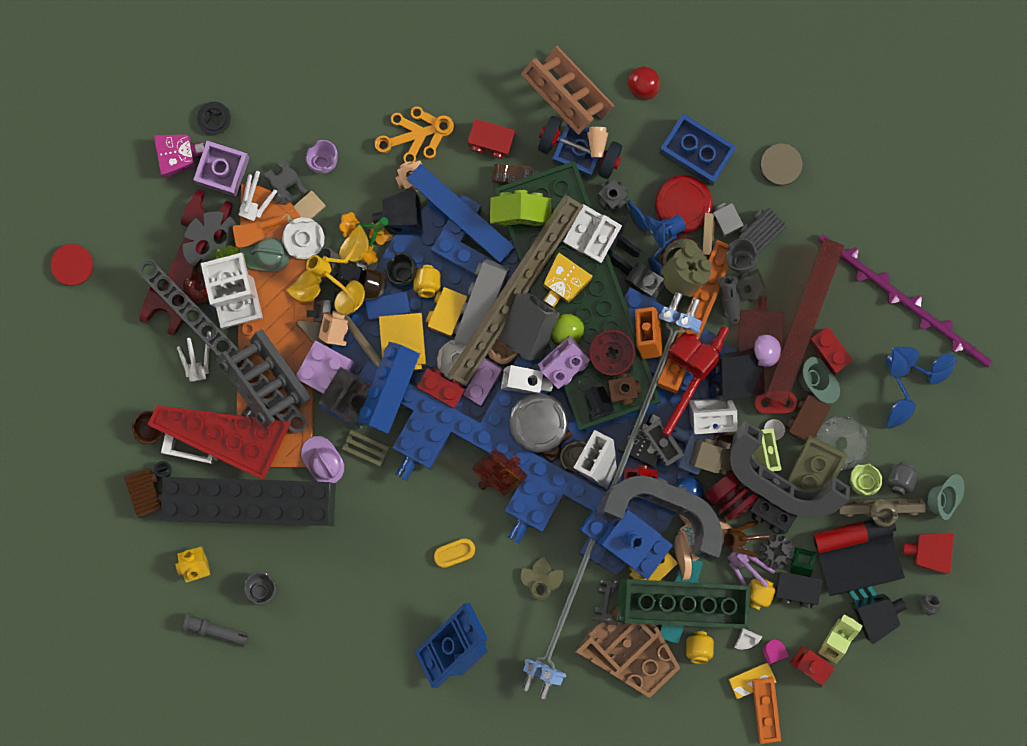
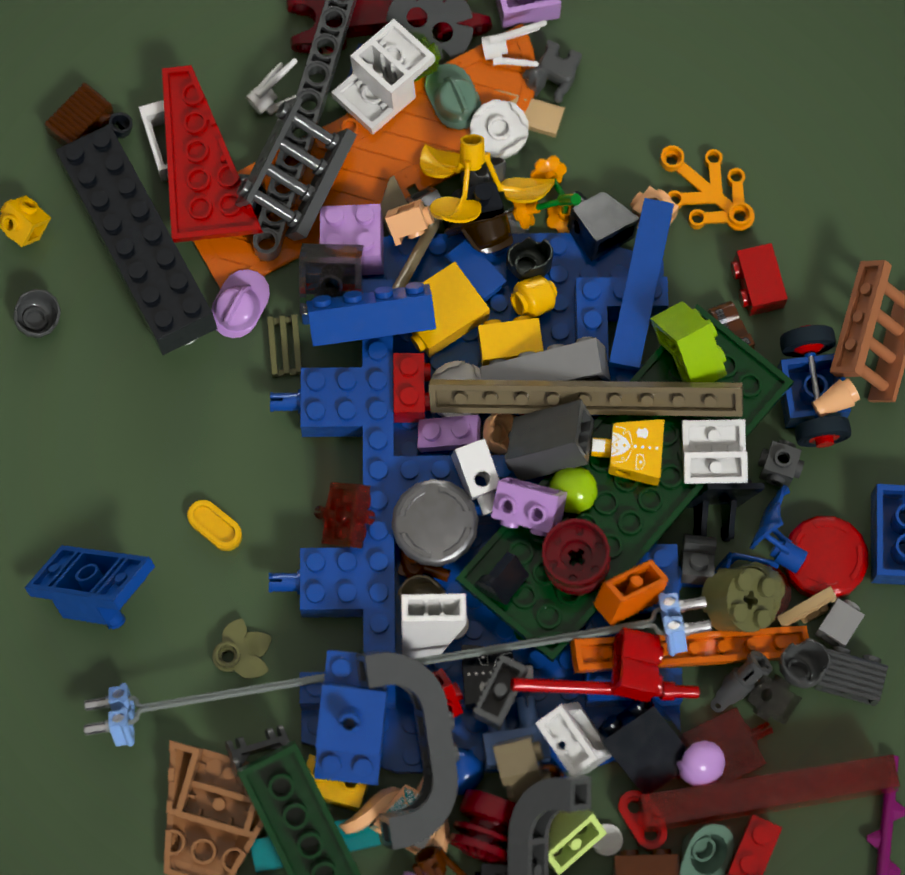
camera: 55 degrees right, 10 degrees down
reddish brown hair [132,411,163,444] -> none
clear red hair [183,271,209,304] -> none
orange piece [233,216,281,248] -> none
lavender hair [306,140,338,174] -> none
reddish brown brick [608,373,641,406] -> none

